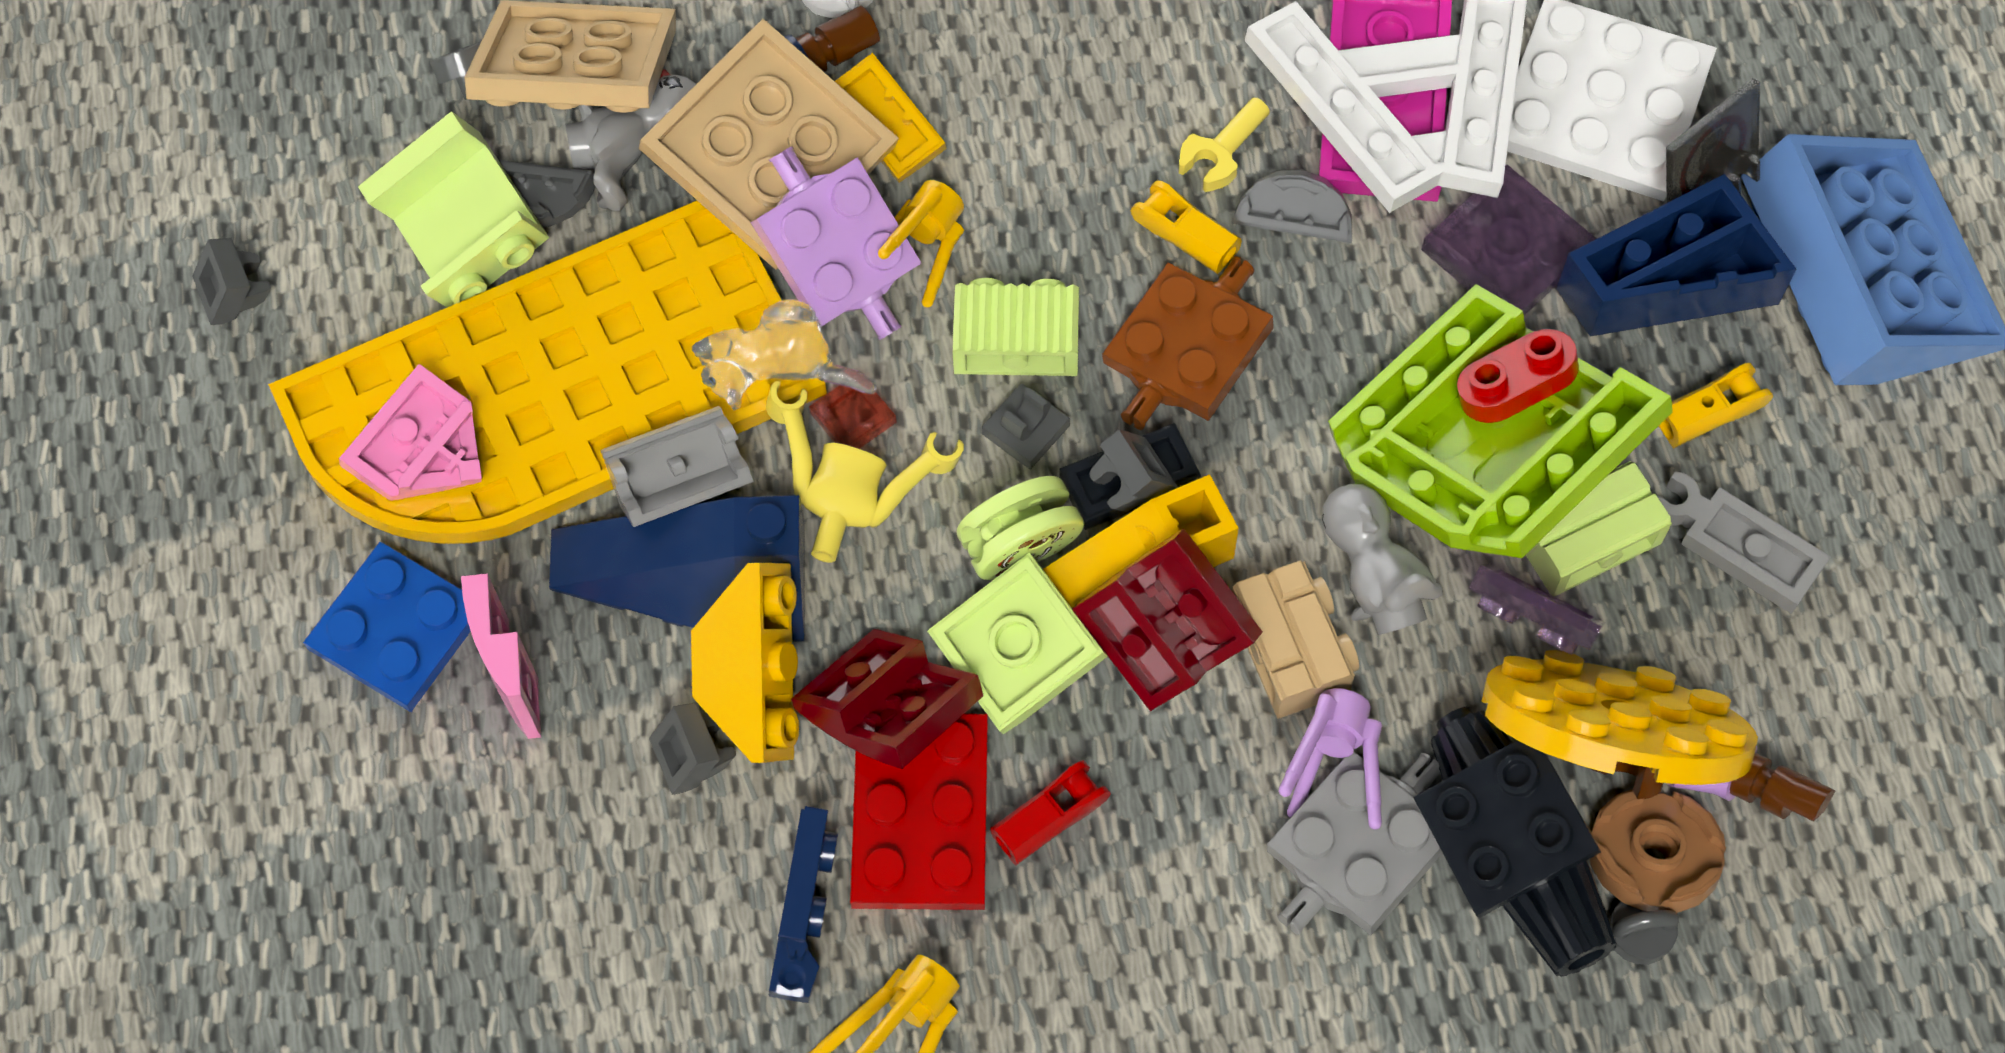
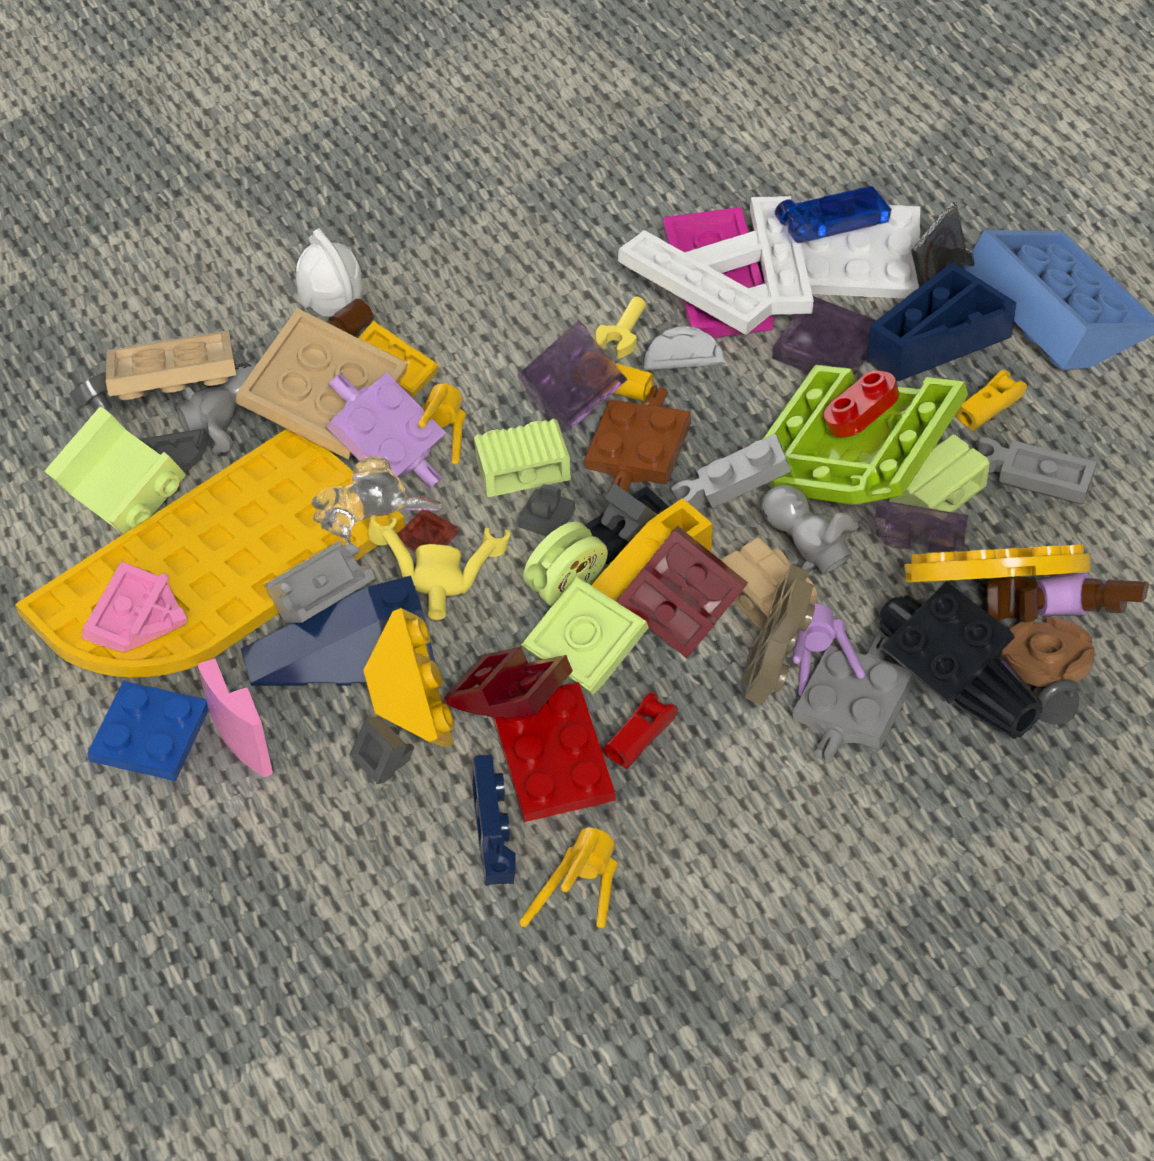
camera: 15 degrees left, 15 degrees down
none -> clear purple plate [517,320,628,433]
none -> light grey plate [671,434,792,511]
none -> dark tan plate [741,564,815,705]
none -> clear blue plate [774,186,892,243]

